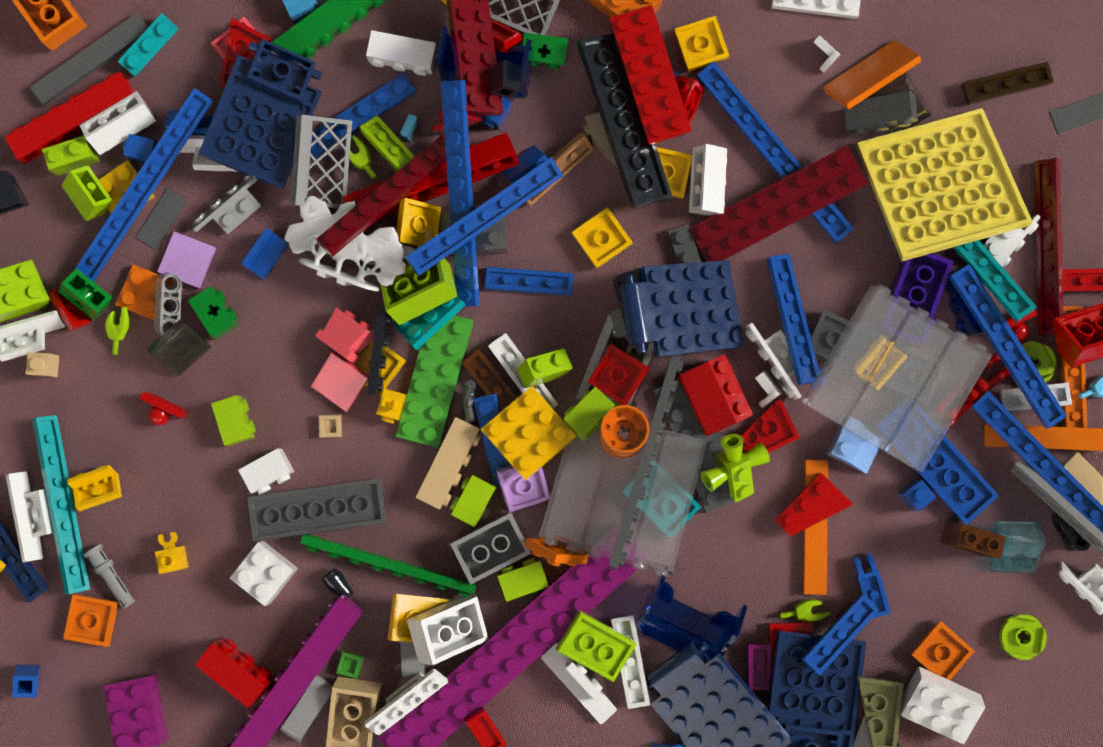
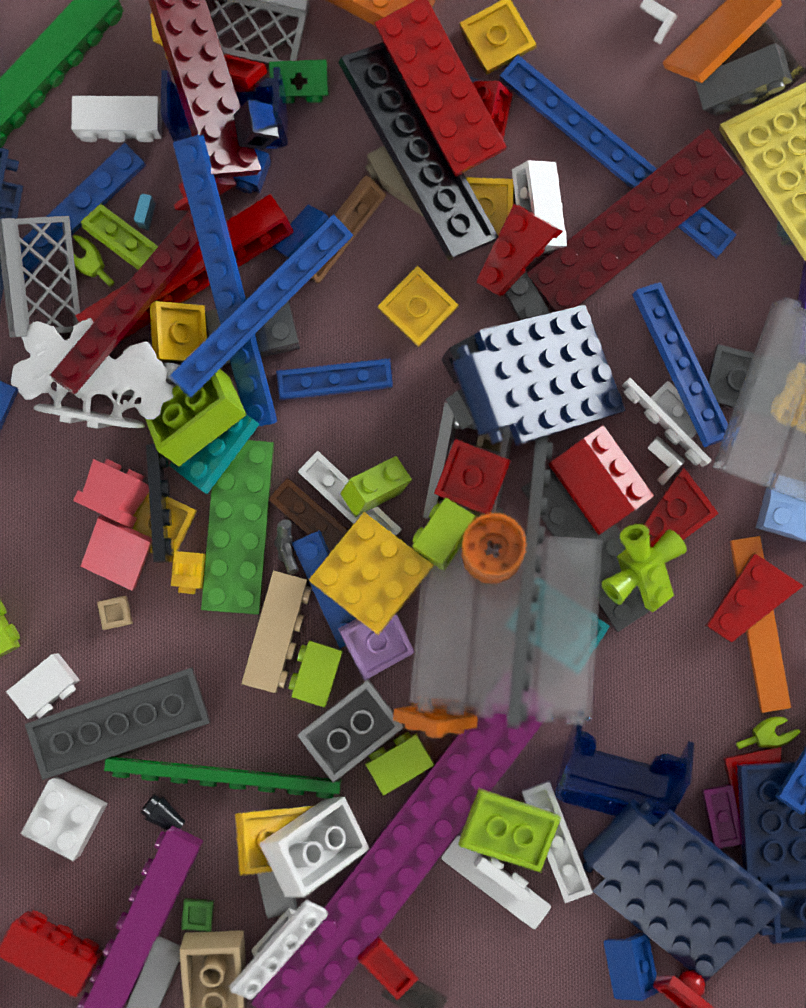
camera: 10 degrees left, 0 degrees up
none -> red wing [476,204,563,296]

